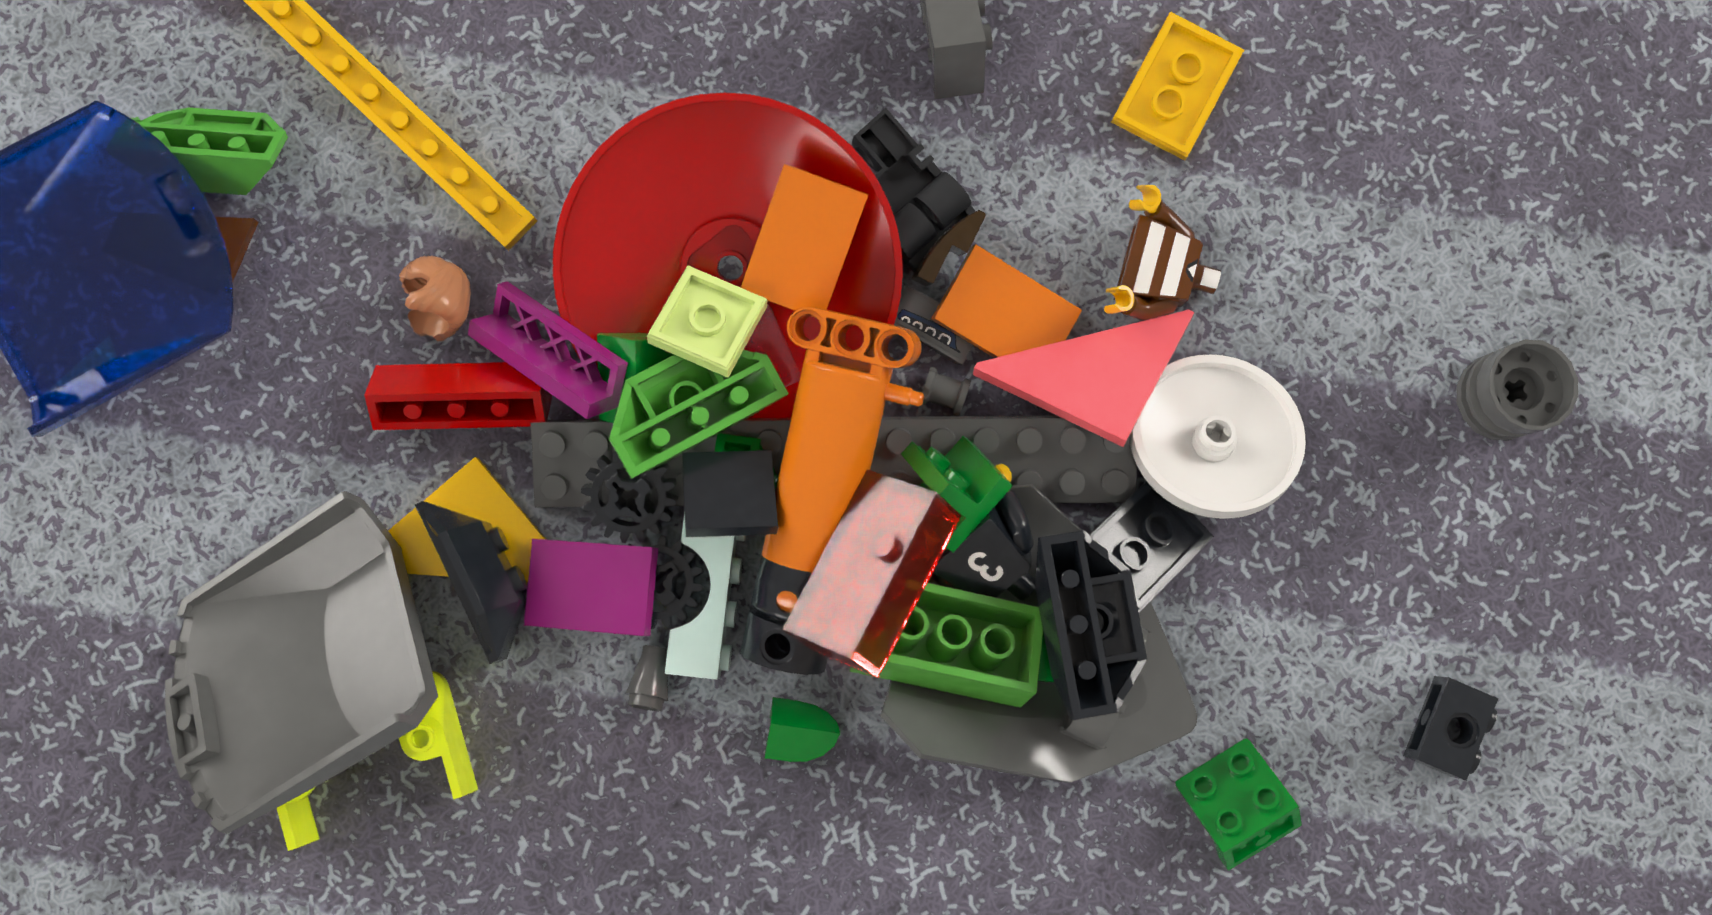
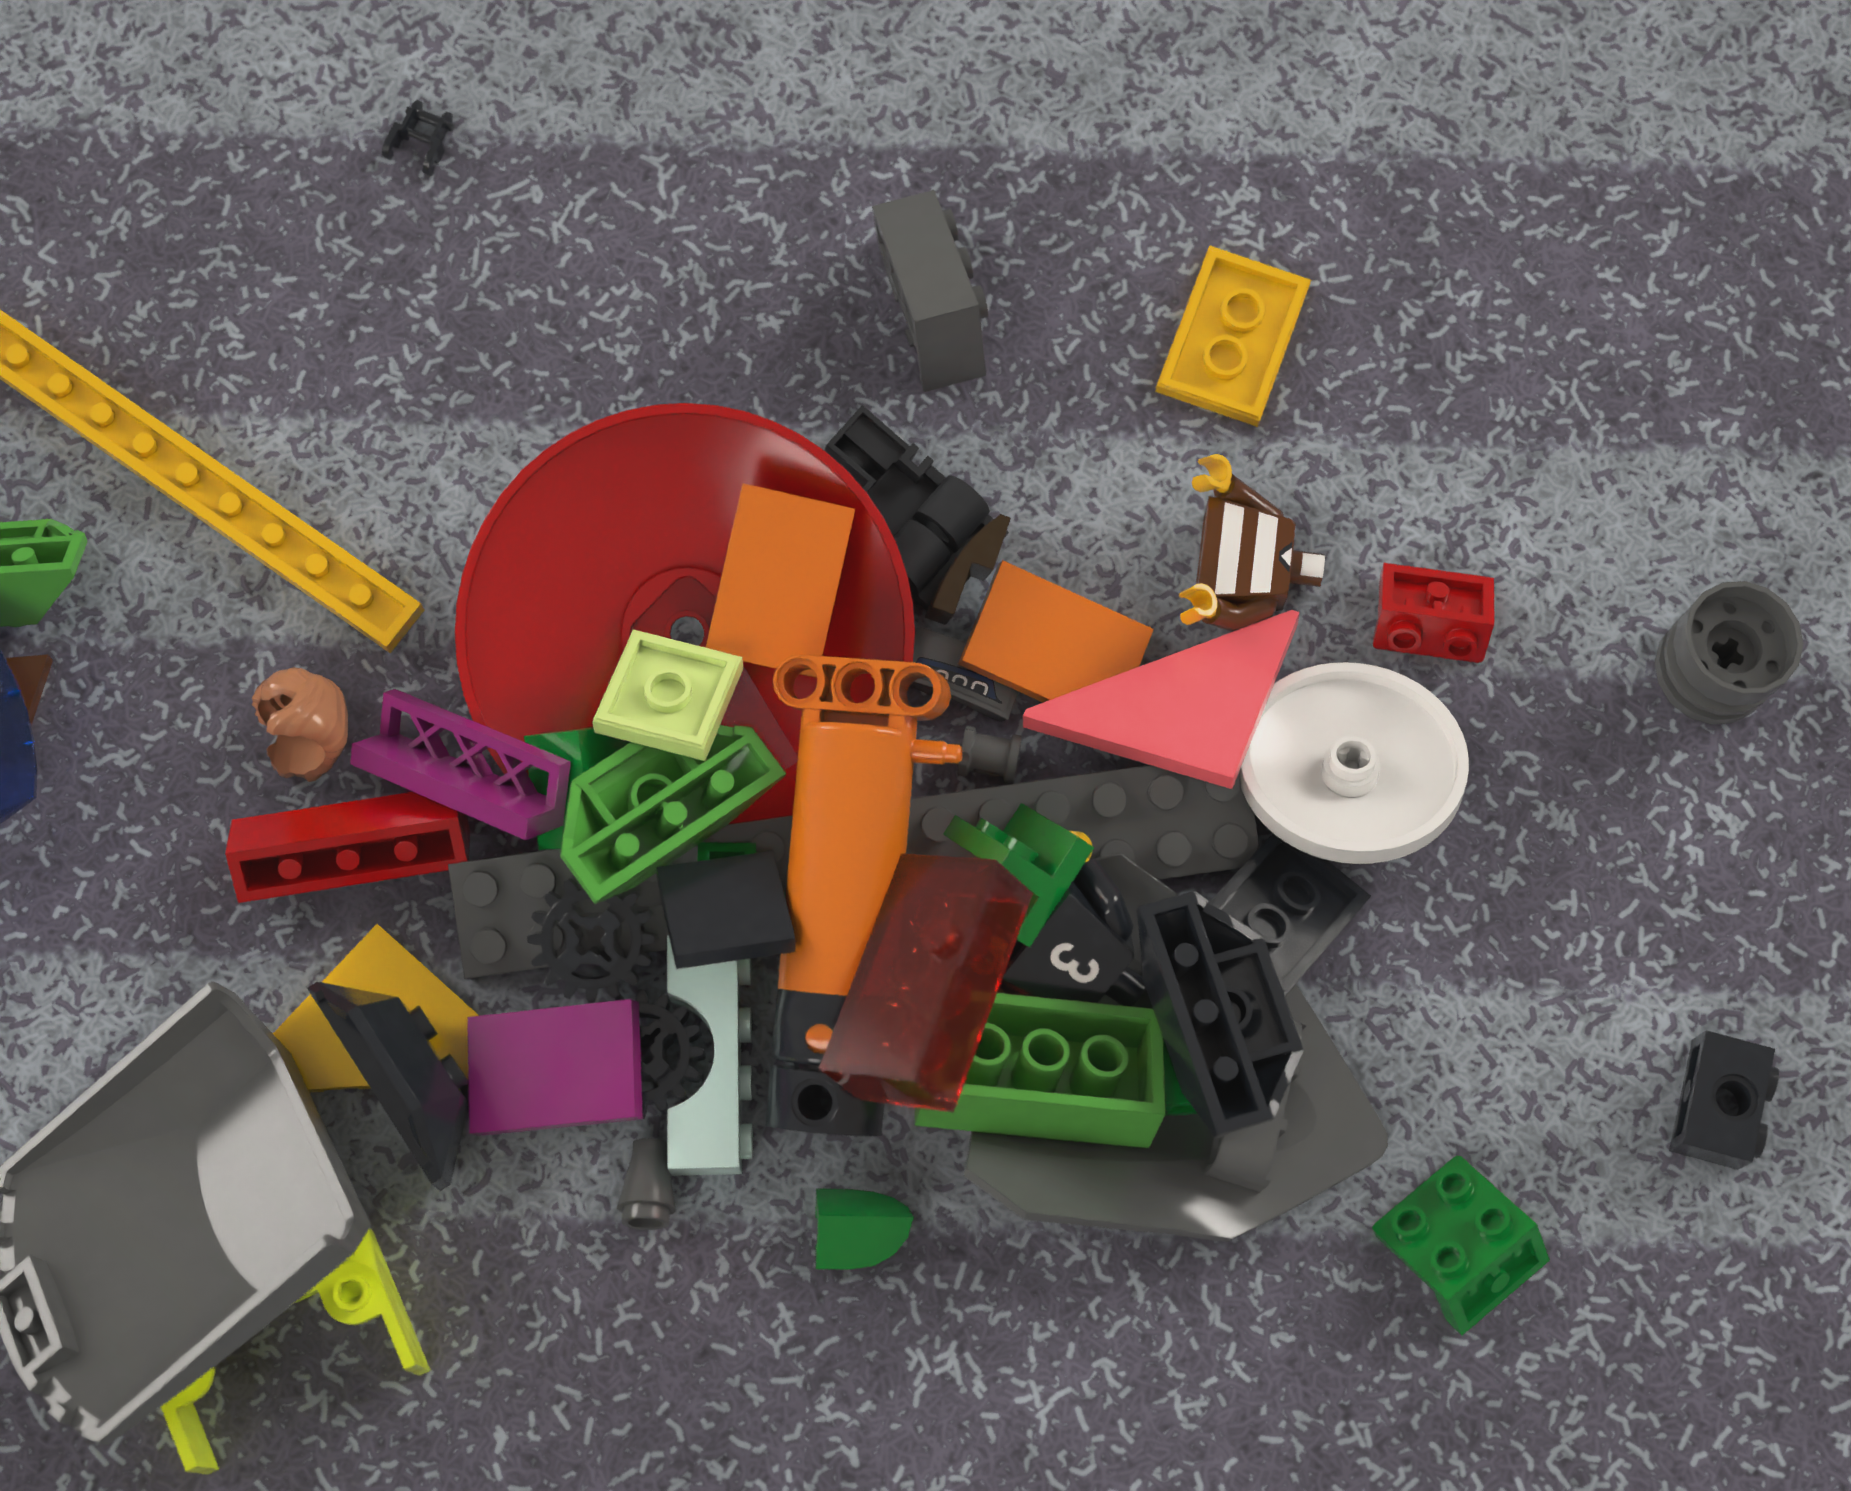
camera: 10 degrees left, 10 degrees down
none -> red bracket [1373,563,1494,663]

